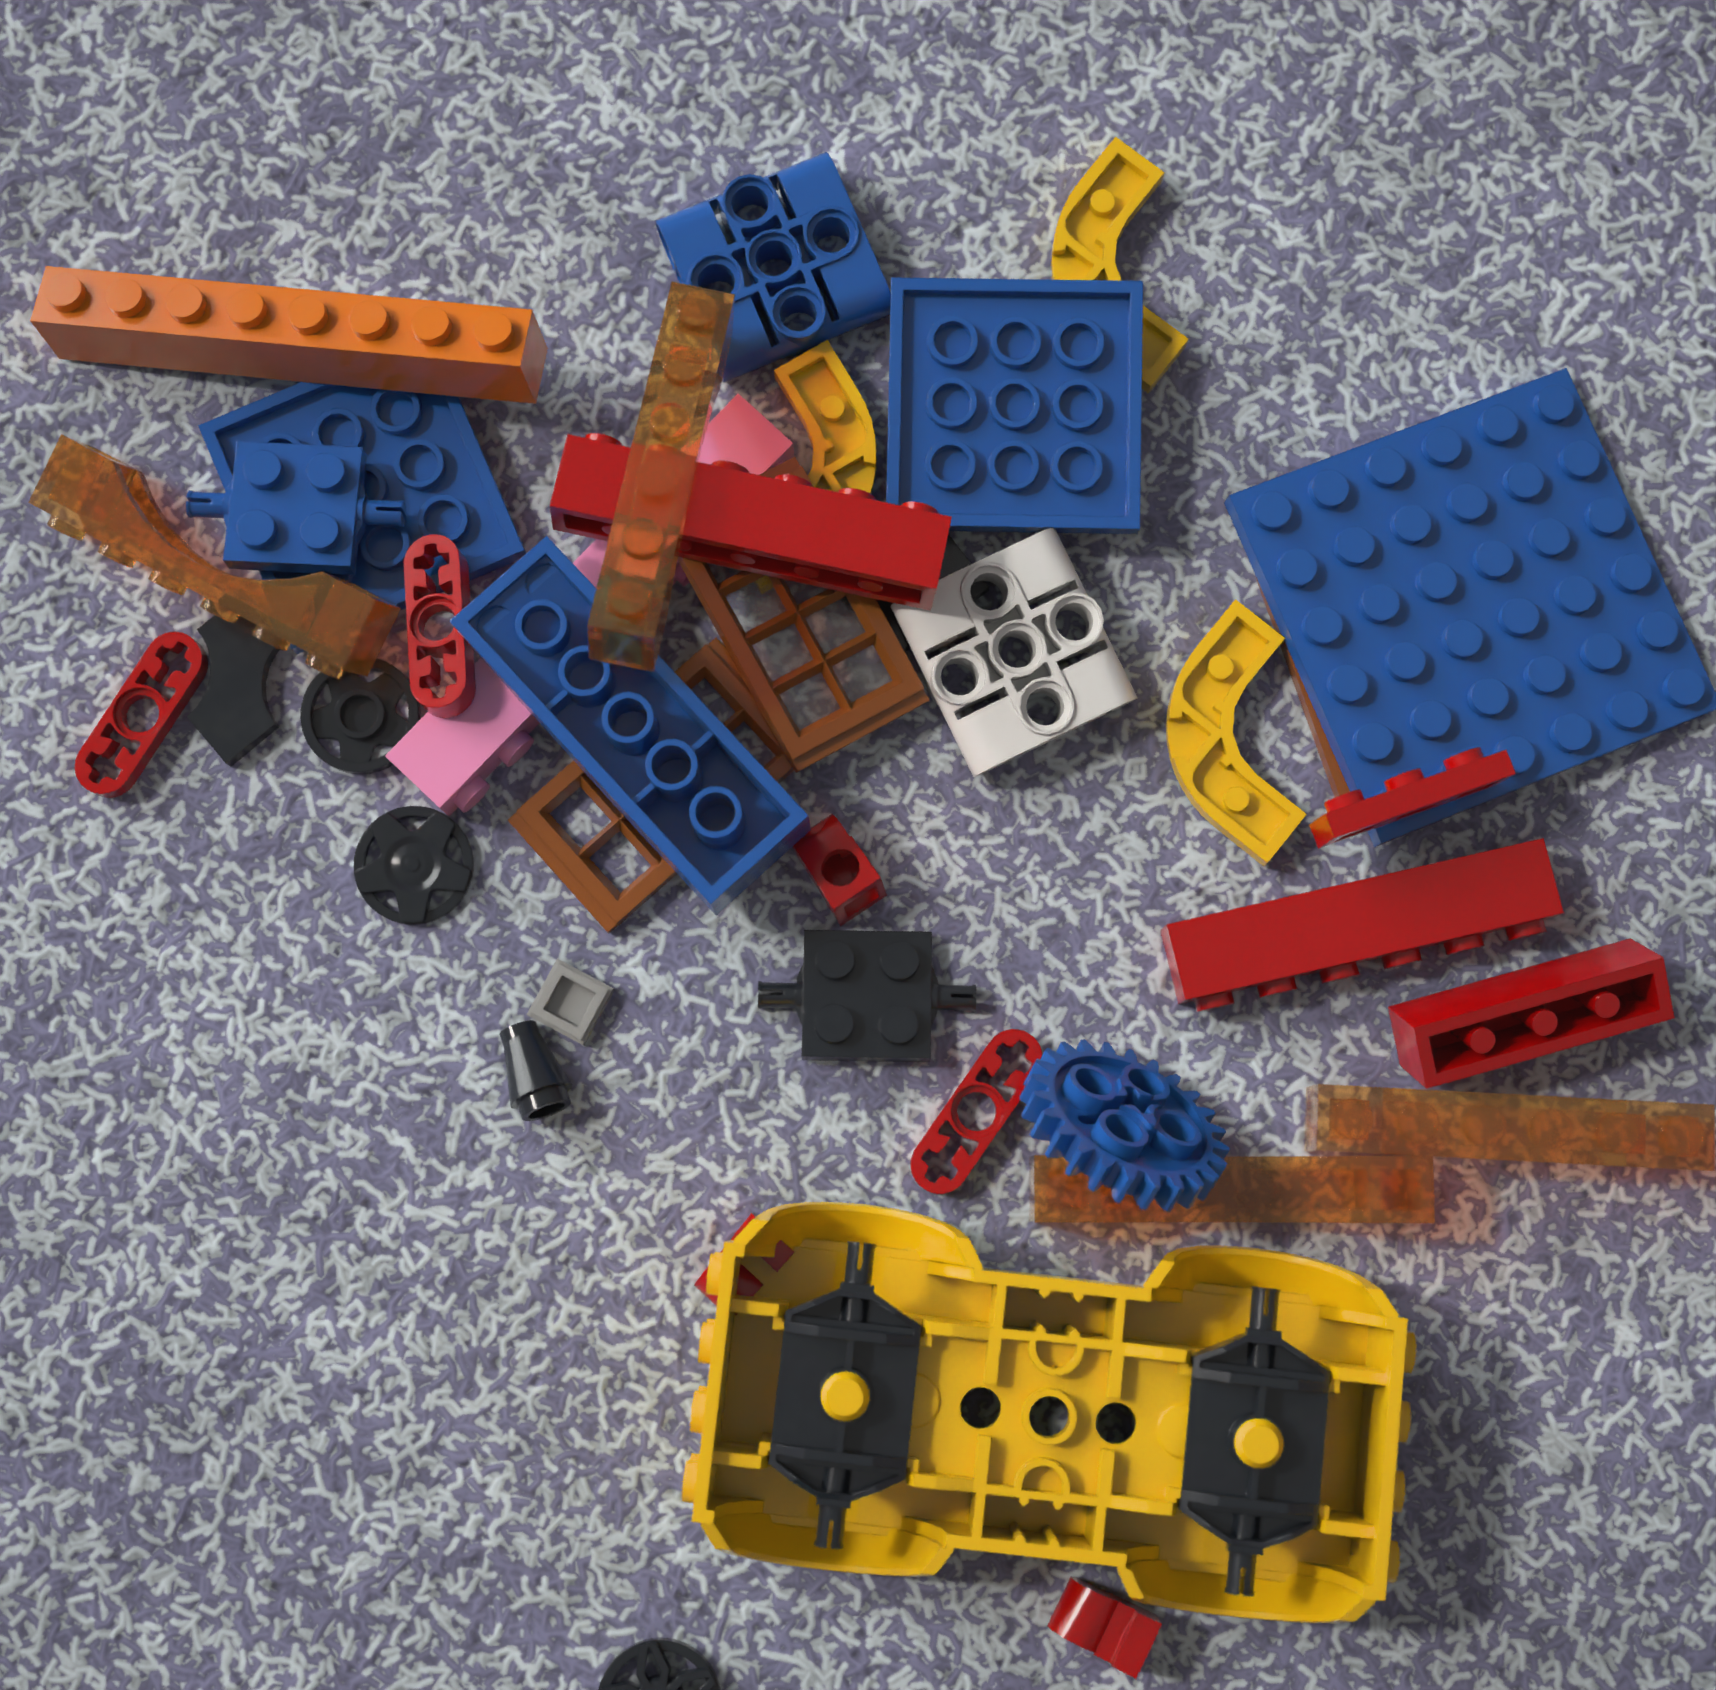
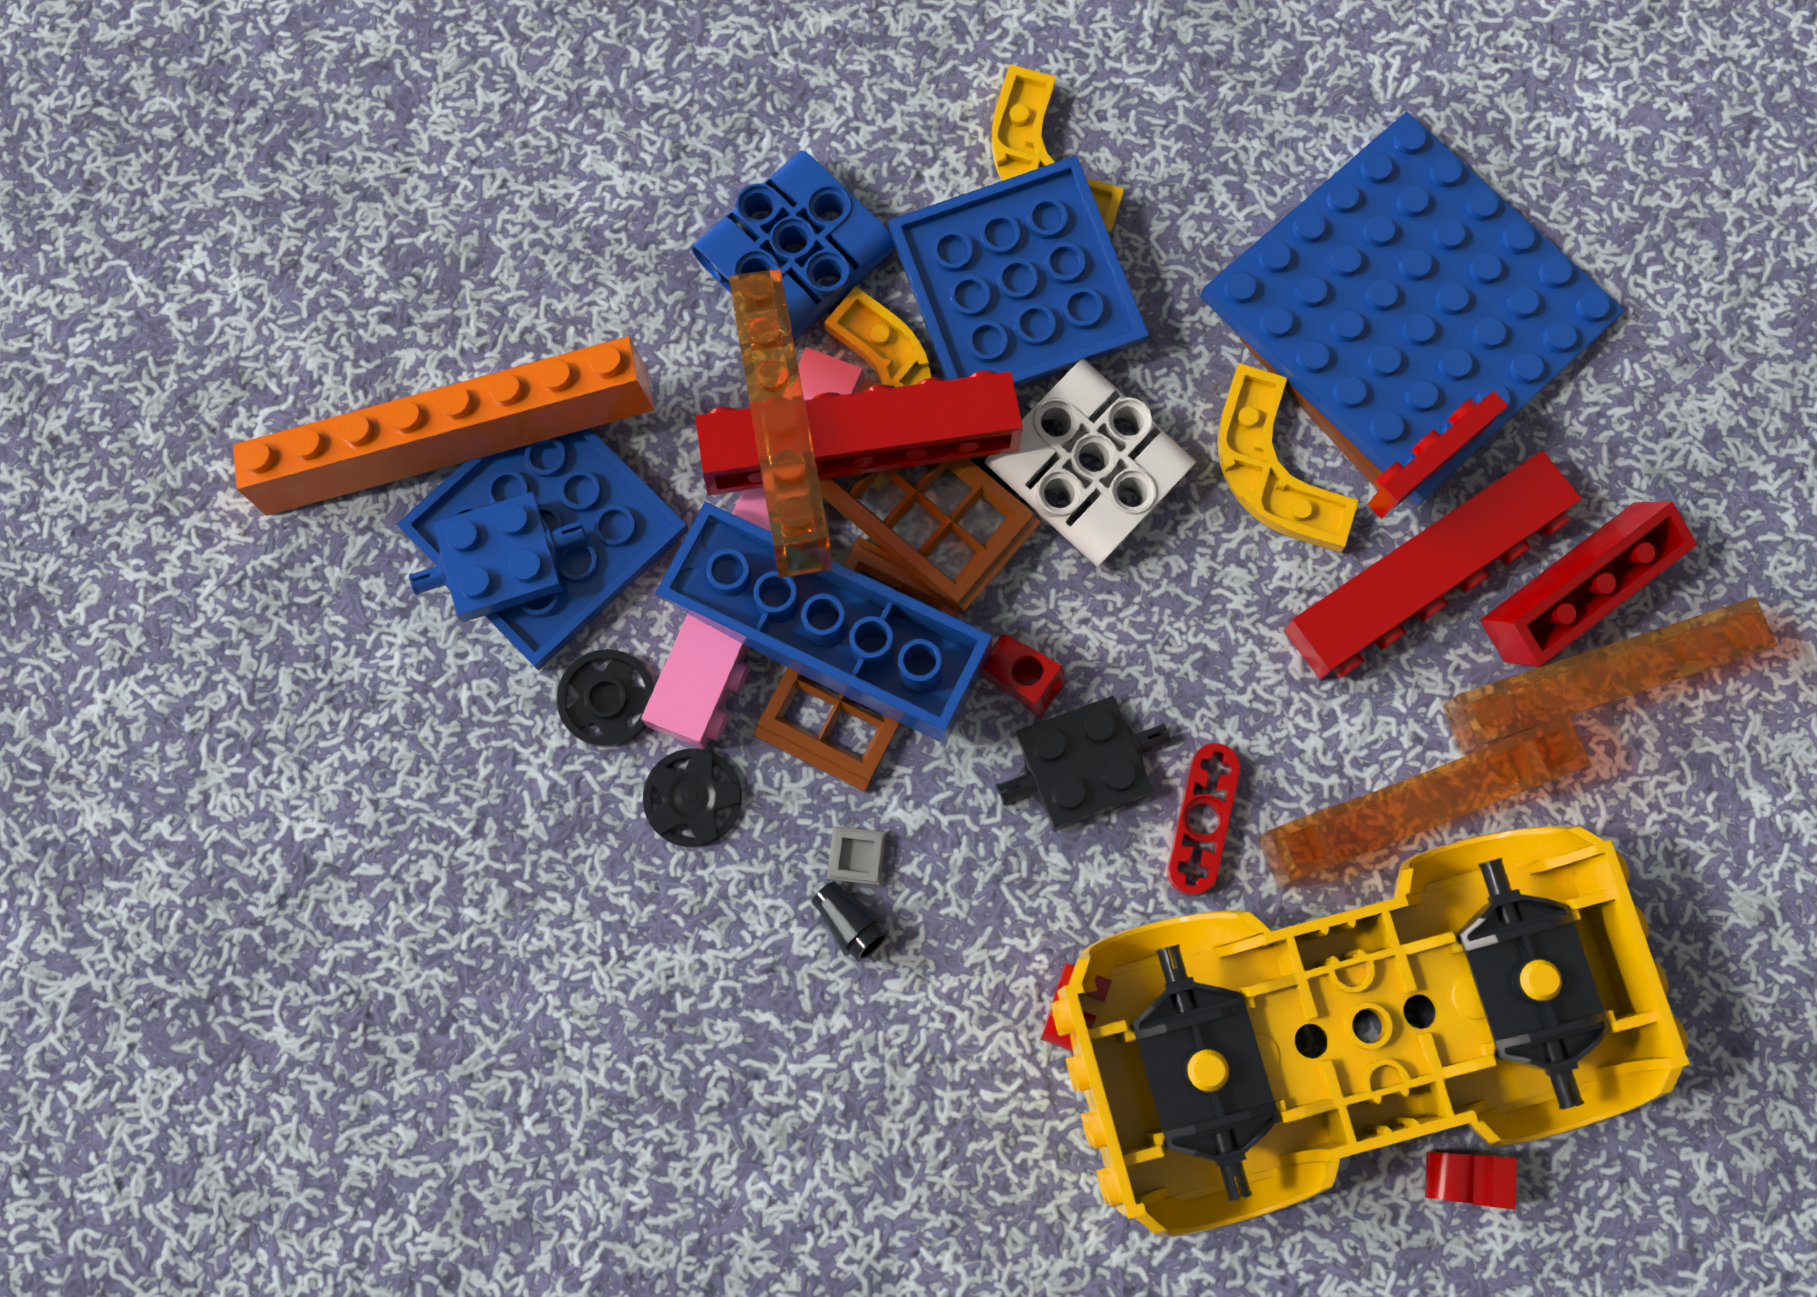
camera: 20 degrees left, 5 degrees down
clear orange arch [28,434,401,679] -> none
red beam [75,632,208,798] -> none
black tile [187,590,288,767] -> none
red beam [404,534,476,718] -> none
blue gear [1019,1039,1230,1212] -> none

